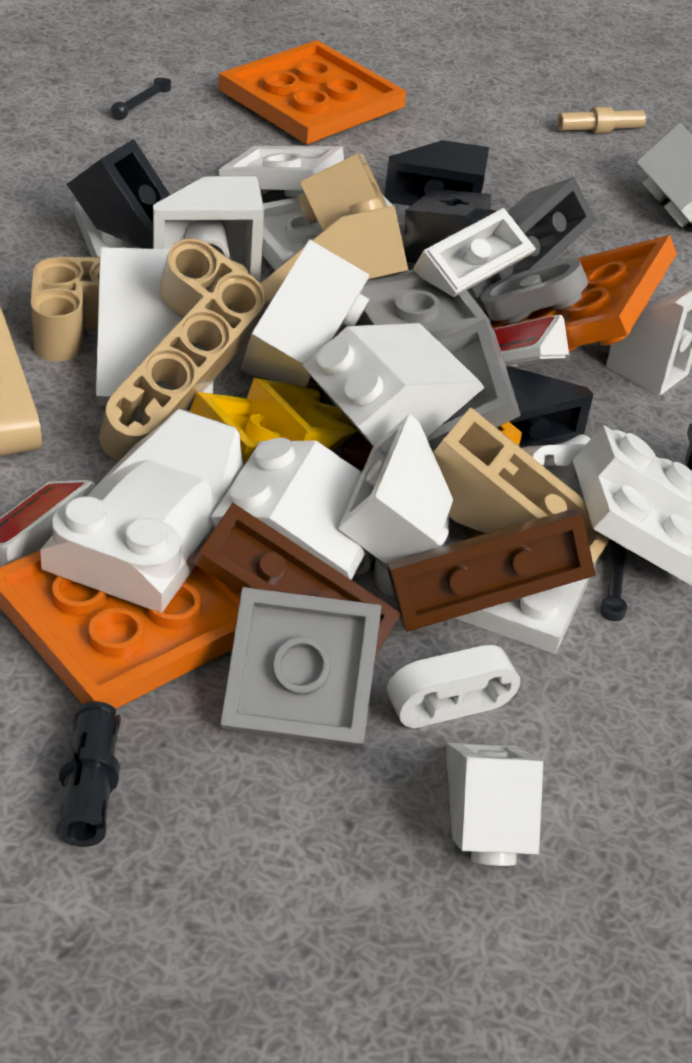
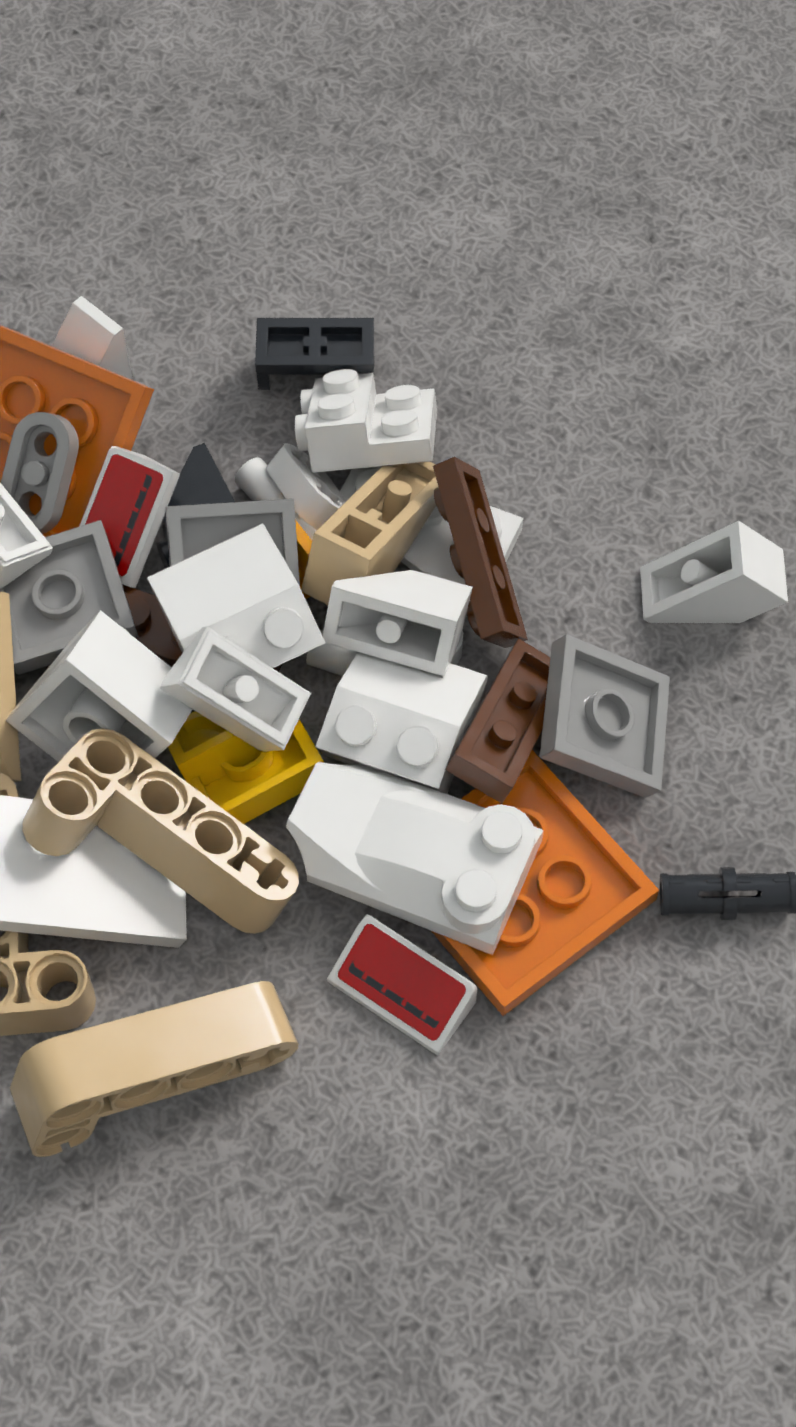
camera: 85 degrees left, 20 degrees up
white beam [386,645,520,728] -> none
none -> white slope [160,626,311,752]

